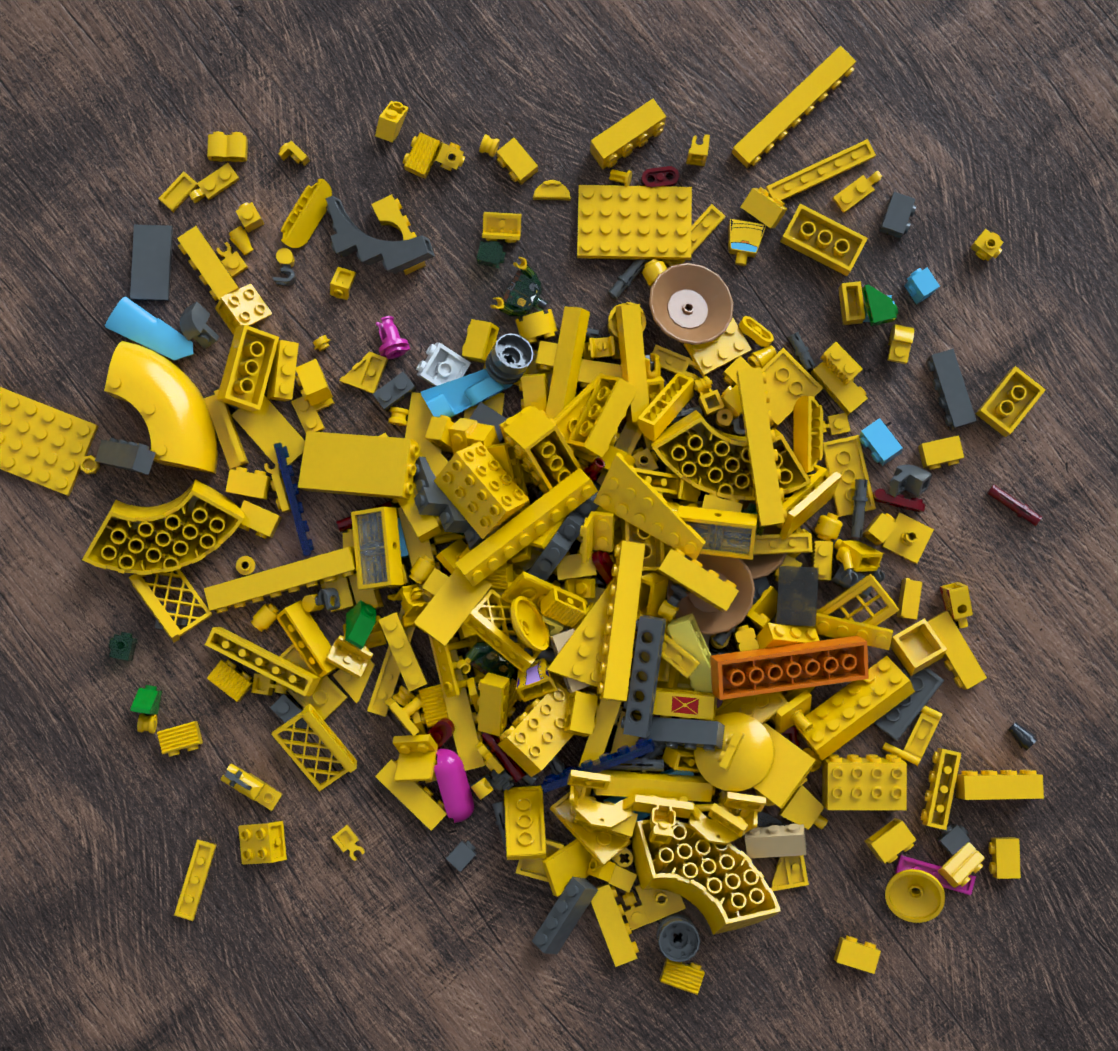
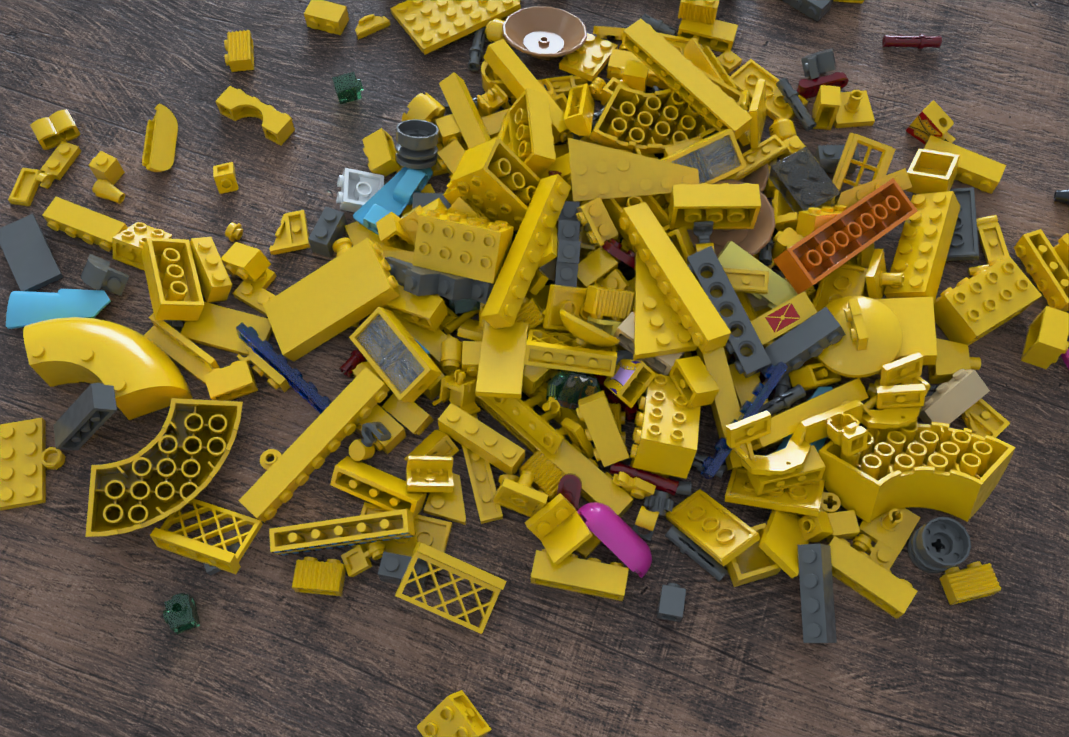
camera: 30 degrees left, 20 degrees down
green slope [130,685,162,714] -> none
yellow wheel [137,713,157,734] -> none
yellow brick [157,721,203,757] -> none
yellow plate [217,242,248,278] -> none
yellow plate [221,763,283,811] -> none
yellow brick [238,500,282,539] -> none
yellow brick [251,603,279,632] -> none
leg [272,248,296,286] -> none
yellow bracket [278,141,310,166] -> none
dark grey arch [326,196,435,274] -> none
yellow plate [332,824,365,861] -> none
green slope [345,600,376,649] -> none
yellow slope [375,101,409,143] -> none
dark pink piece [375,316,411,359] -> none
yellow brick [434,142,465,171] -> none
yellow wheel [479,134,500,157] -> none
yellow bracket [482,212,522,243] -> none
torso [490,257,548,317] -> none
yellow torso [834,539,885,585] -> none
medium azure brick [860,418,903,466] -> none
yellow panel [897,578,922,620] -> none
yellow brick [918,435,964,470] -> none

